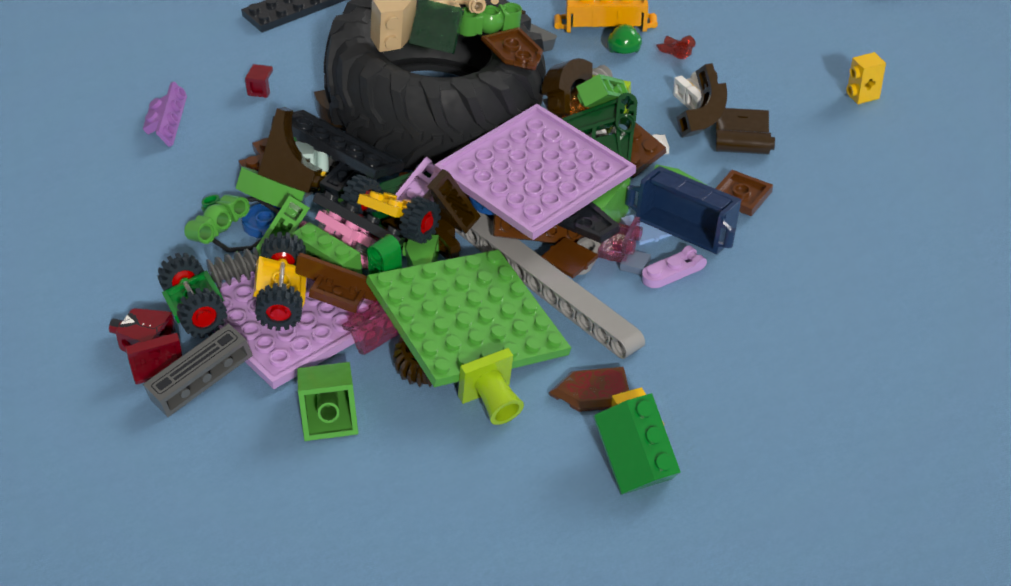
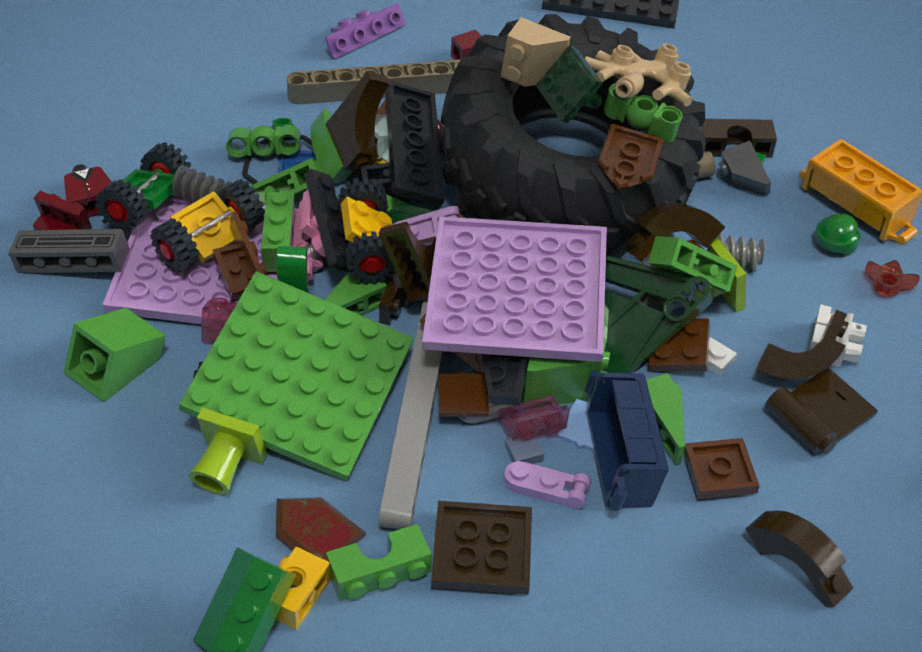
camera: 45 degrees right, 5 degrees up
none -> dark tan beam [286,60,460,104]
none -> bright green arch [326,524,432,601]
none -> dark brown plate [431,500,532,595]
none -> dark brown arch [745,510,853,607]

